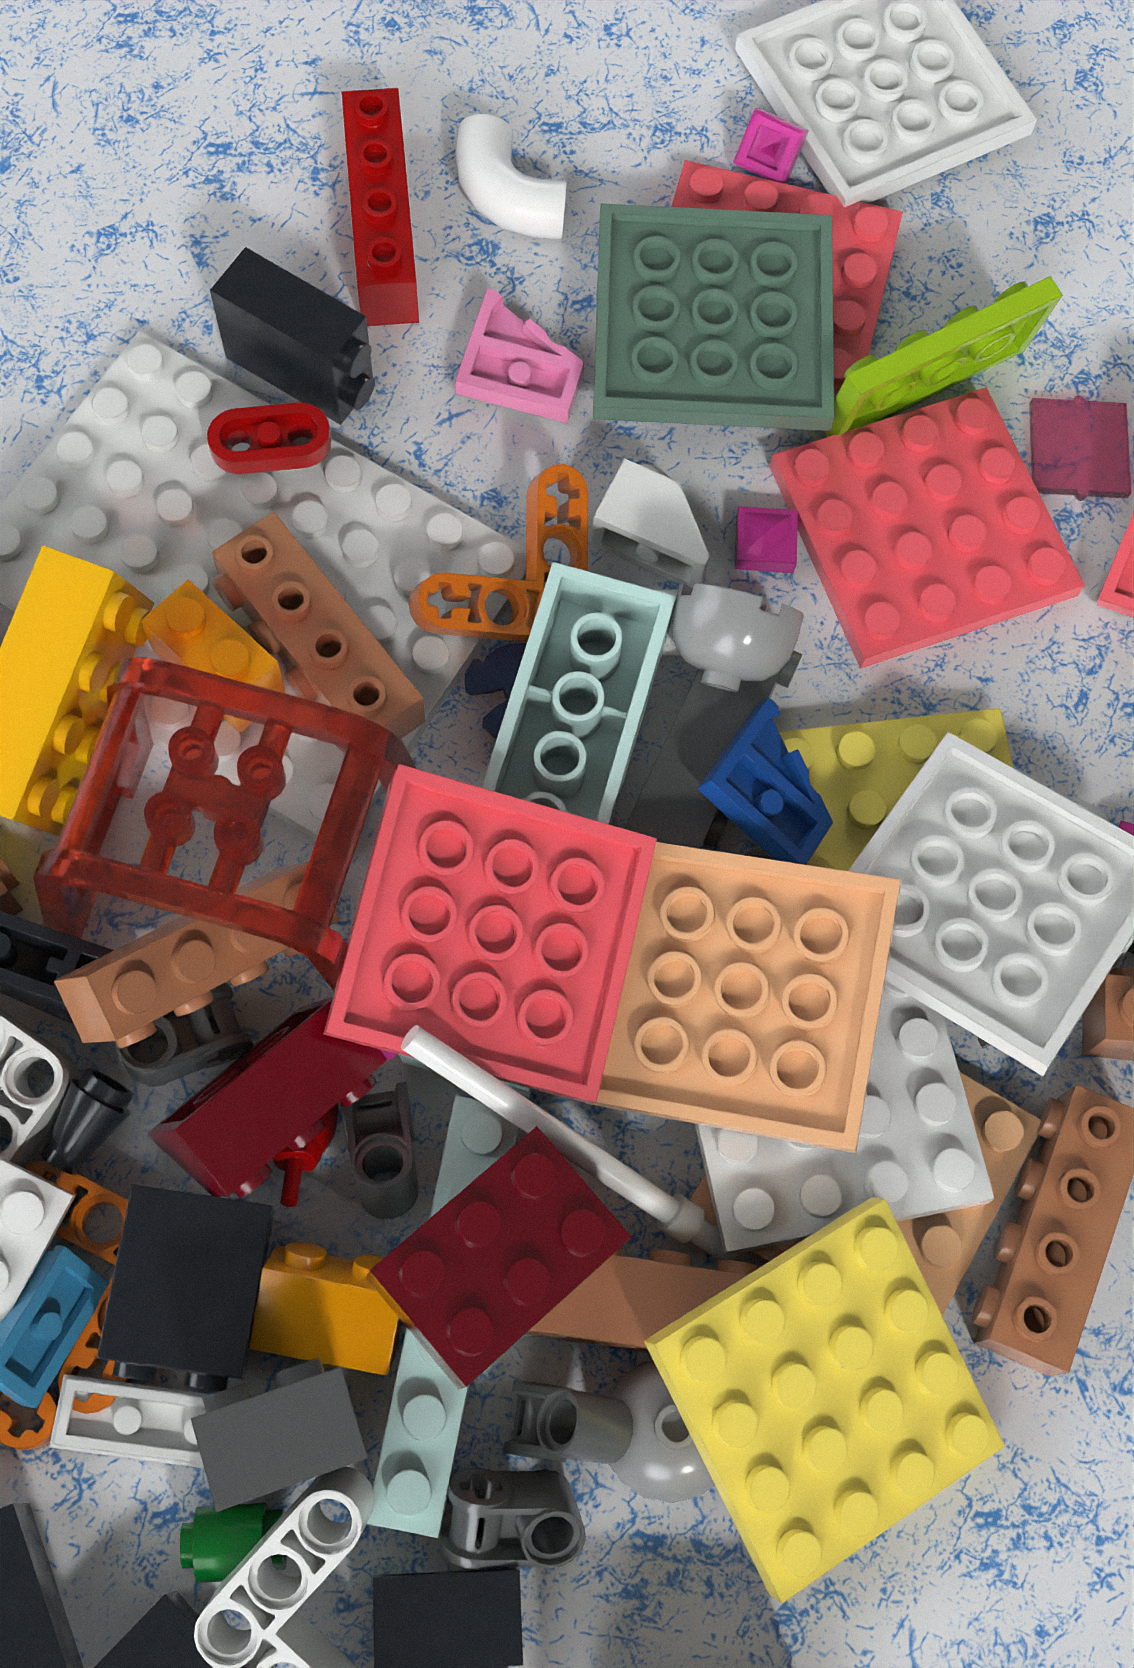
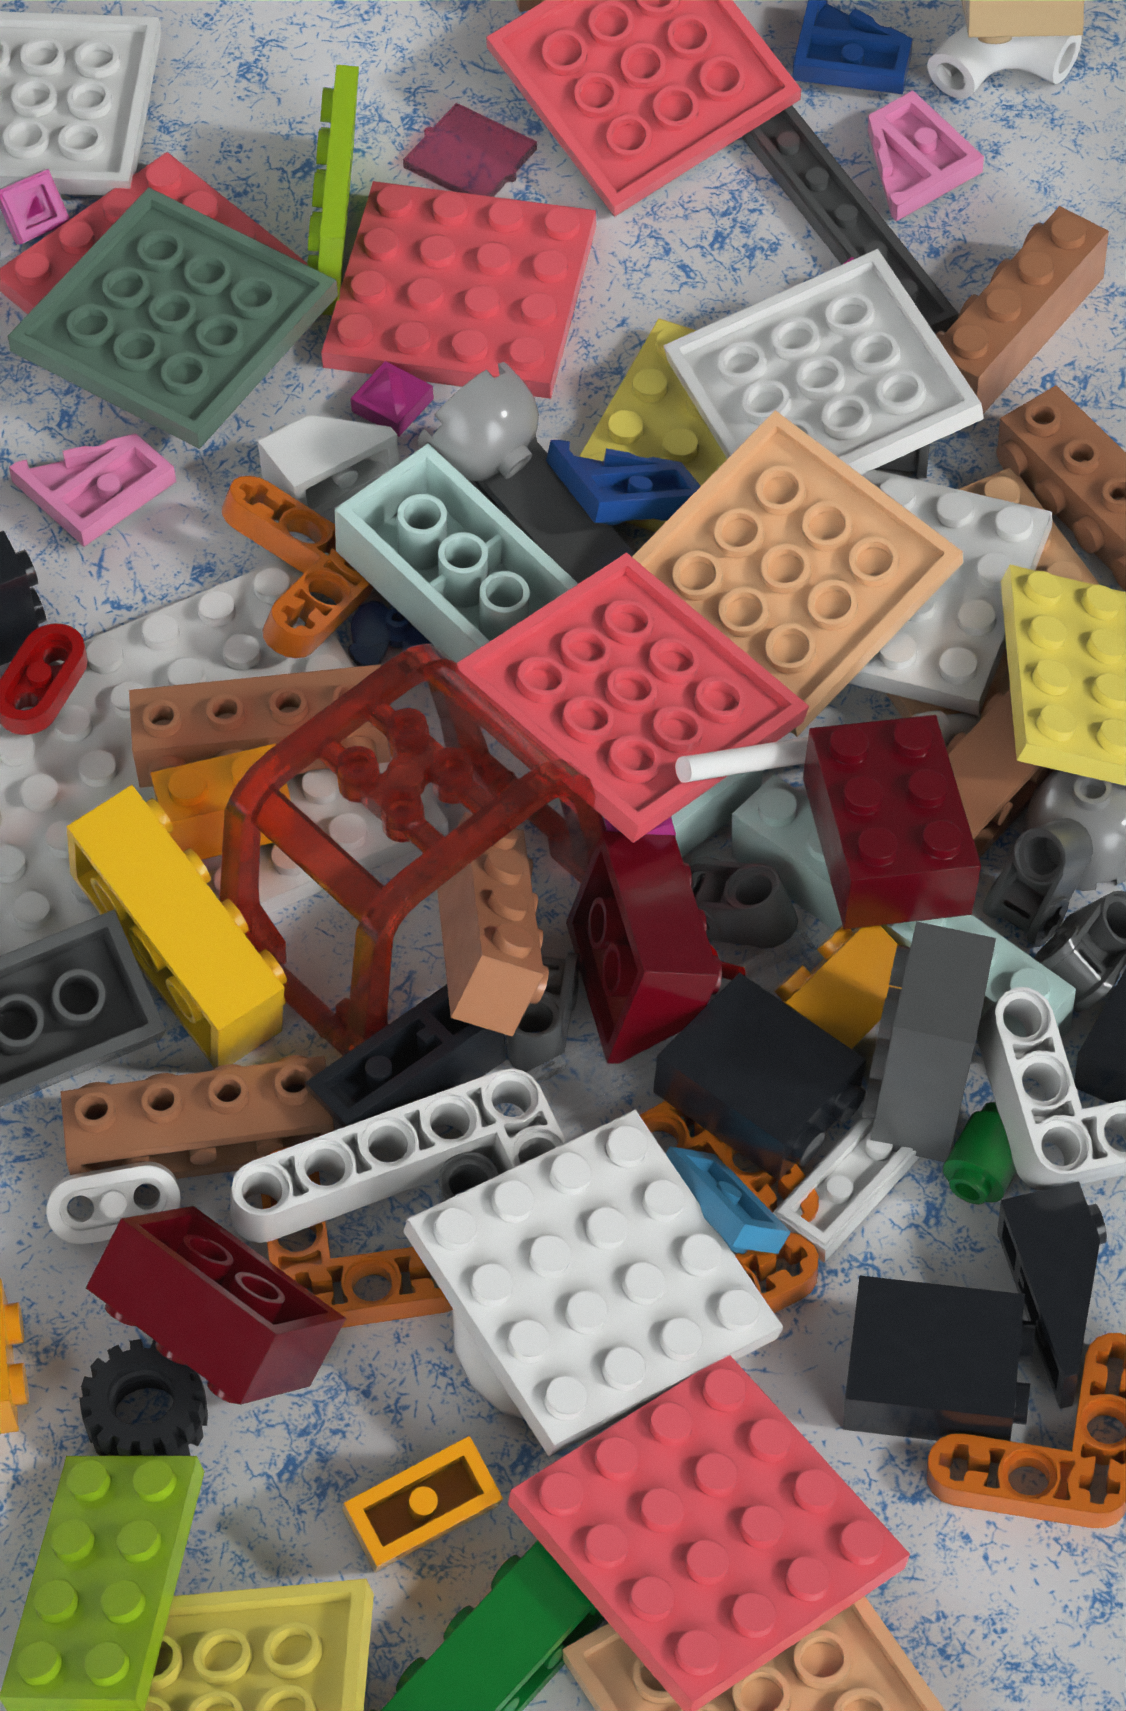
camera: 50 degrees left, 15 degrees down
black cone [41,1068,134,1175] -> none

